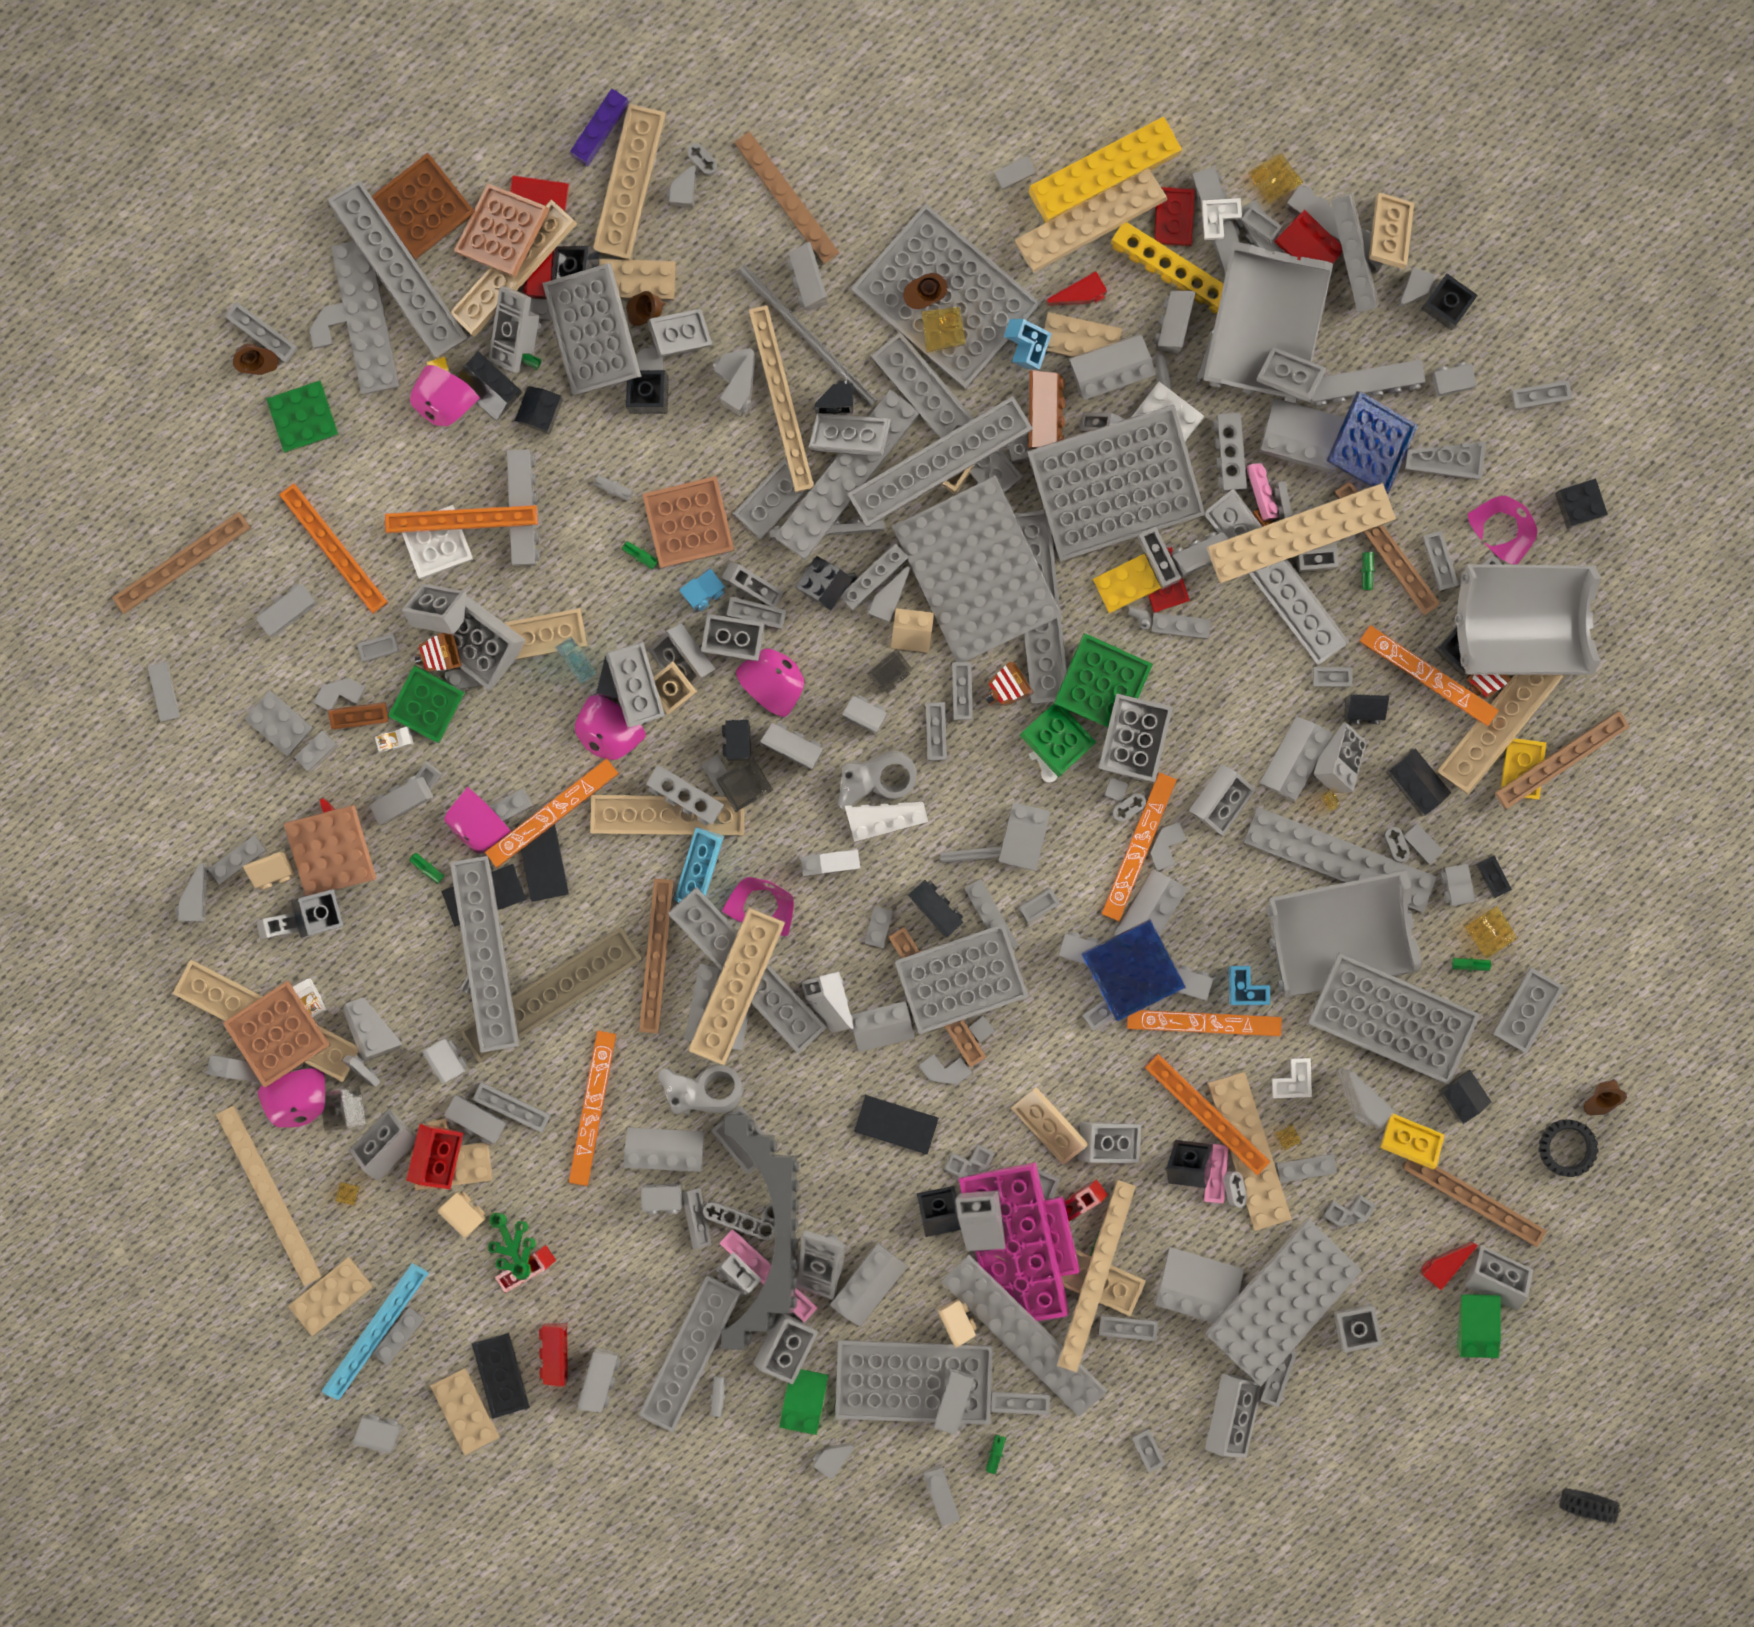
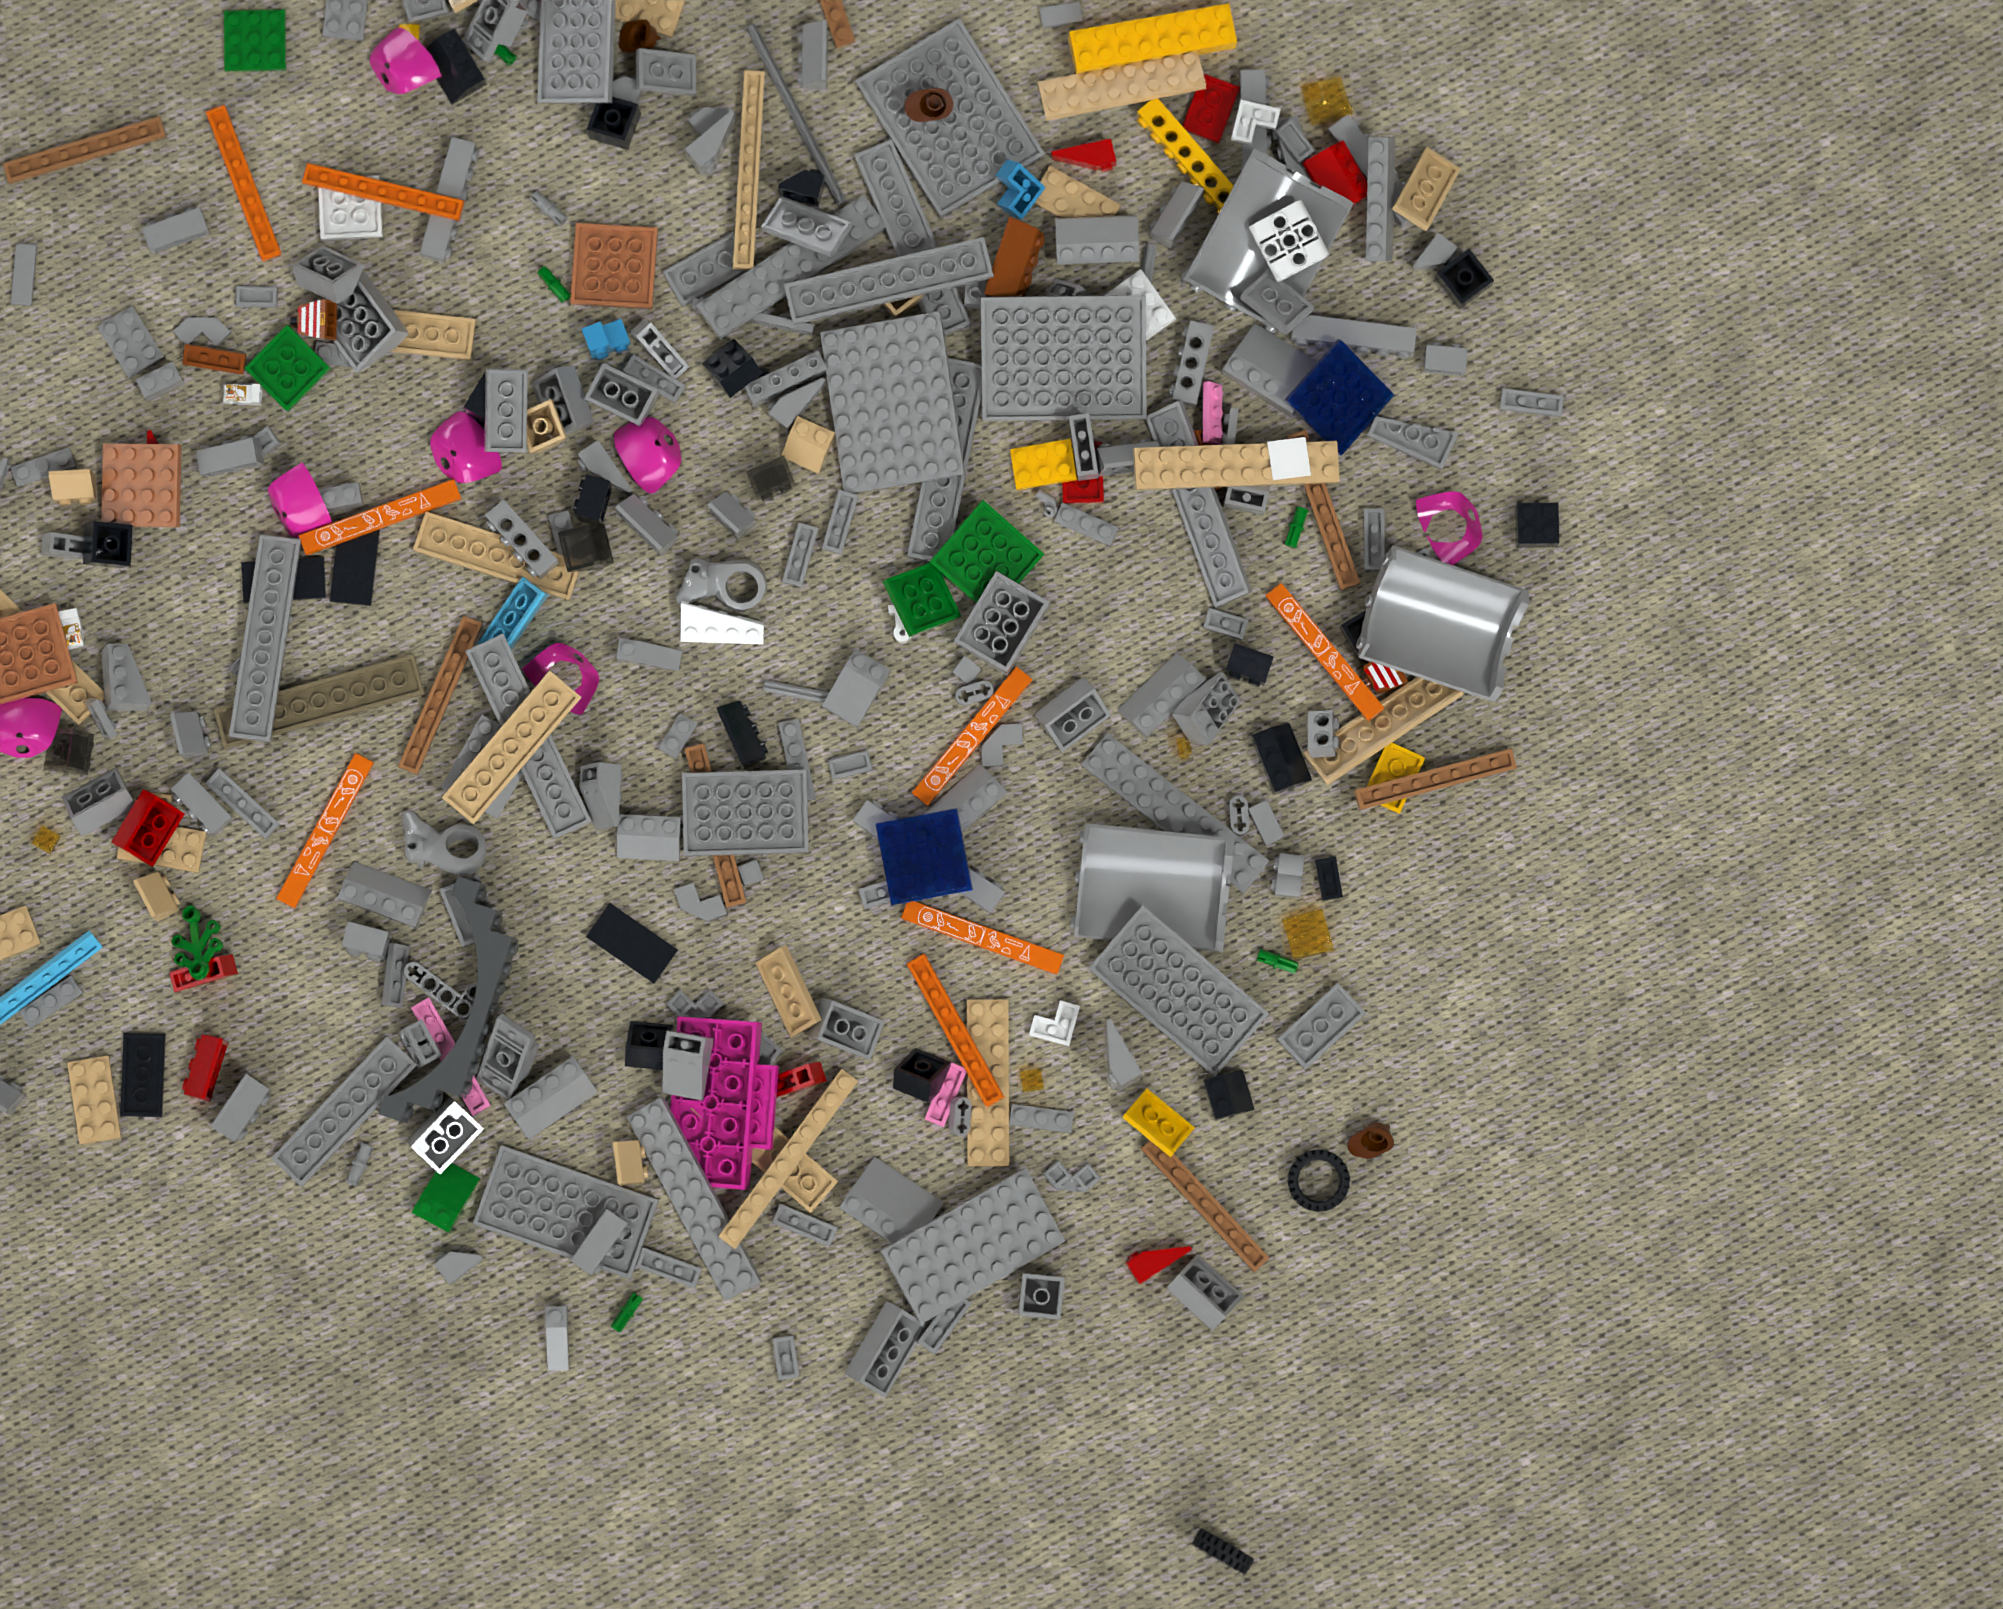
camera: 15 degrees right, 5 degrees down
green axle [409,853,445,885] -> none
black slope [514,386,563,435] -> none
clear light blue brick [555,637,596,684] -> none
clear yellow plate [921,307,966,353] -> none
torso [985,662,1034,706] -> none
dark azure brick [1228,966,1270,1005] -> none
green slope [1457,1294,1501,1358] -> none
none -> light grey slope [577,440,633,496]
none -> white connector [1249,200,1330,282]
none -> white sticker [1267,437,1311,480]
none -> light grey brick [1308,710,1339,758]

